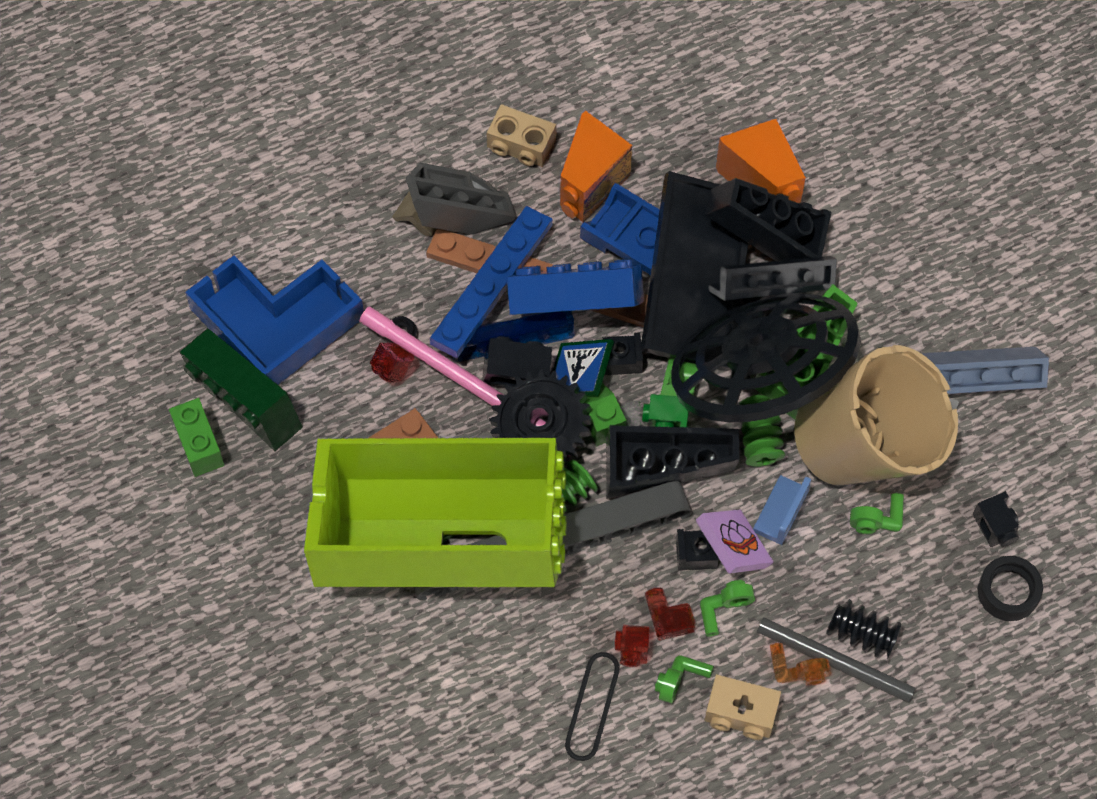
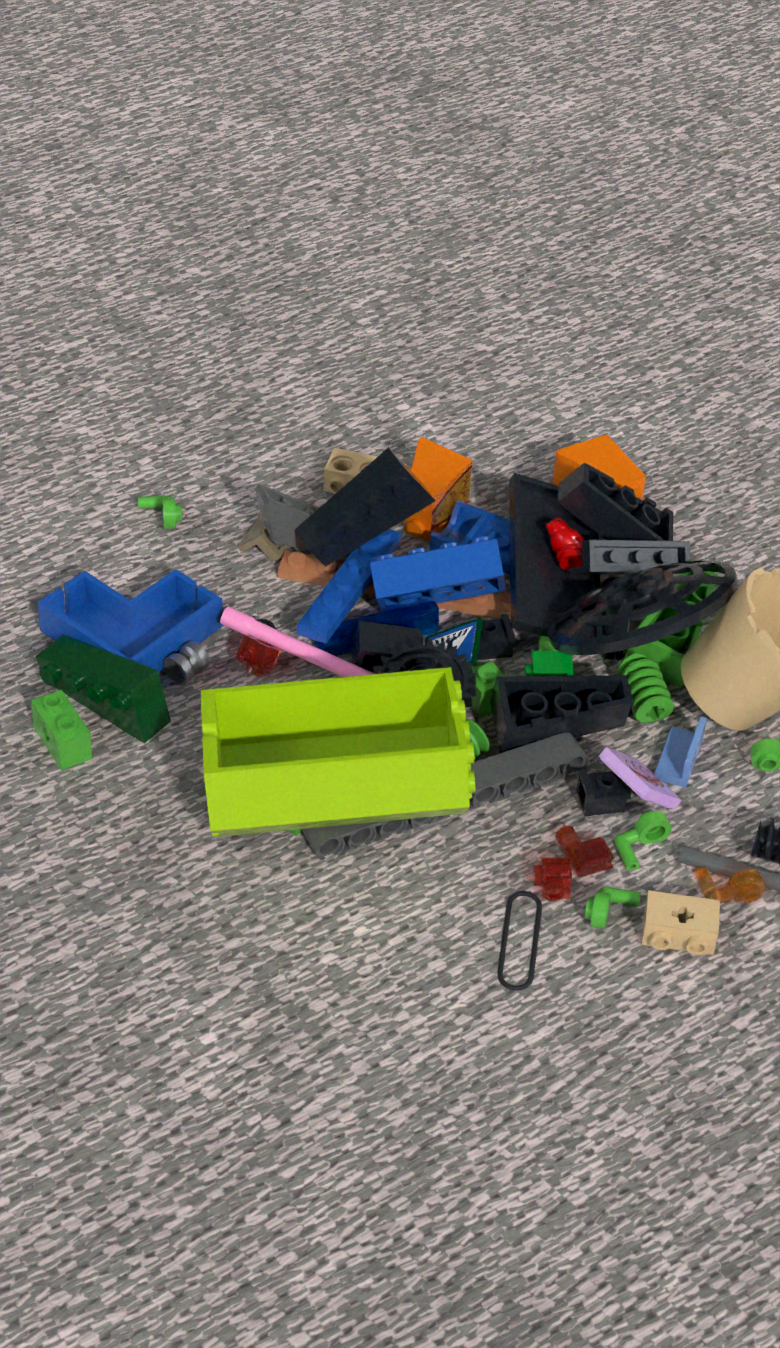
camera: 10 degrees left, 20 degrees down
none -> bright green plate [138,496,182,529]
none -> flat silver wheel [163,641,209,686]
none -> black wedge [295,447,436,567]
none -> red animal [546,518,585,571]

